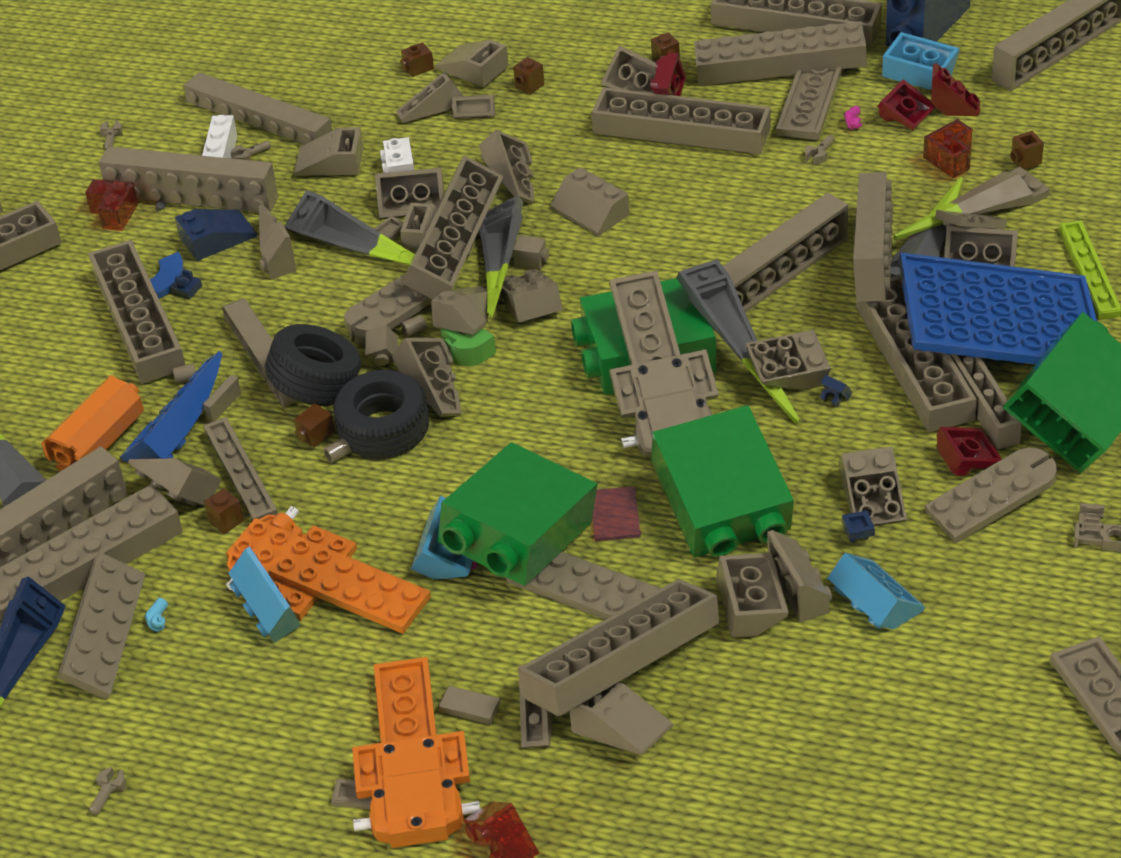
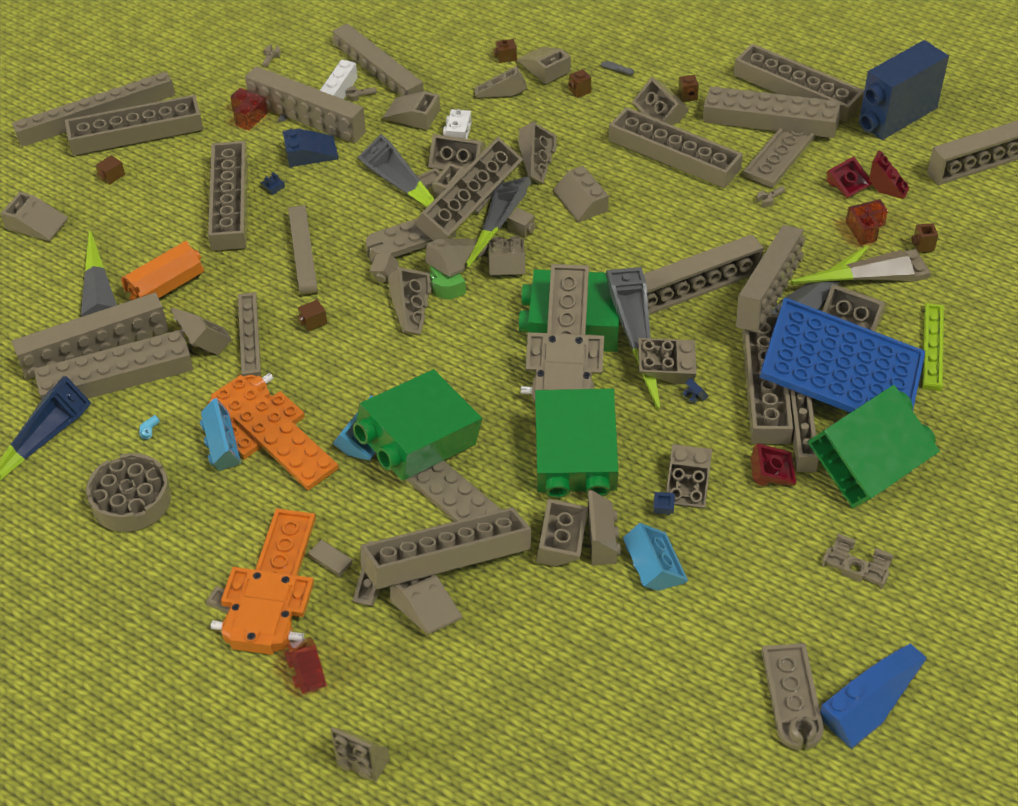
camera: 15 degrees right, 5 degrees up
dark tan plate [57,551,145,700] -> none
dark tan bar [89,767,126,815] -> none
blue wedge [120,351,222,462] -> none
blue tile [150,252,184,299] -> none
dark tan hinge [173,363,196,384] -> none
dark tan tile [203,374,241,423] -> none
reddish brown brick [204,488,244,534] -> none
dark tan wedge [258,204,297,280] -> none
black tyre [265,324,361,406] -> none
dark tan hinge [323,438,351,463] -> none
black tyre [333,370,429,459] -> none
dark tan hinge [401,315,427,337] -> none
dark tan tile [452,94,496,118] -> none
clear pink piece [593,486,641,542] -> none
dark red slope [650,52,686,96] -> none
dark pink arm [844,106,862,130] -> none
dark azure slope [882,32,959,90] -> none
dark tan plate [924,448,1057,544] -> none
dark tan wing [935,210,1007,229] -> none
none -> dark tan brick [86,453,171,532]
none -> dark grey piece [601,61,634,76]

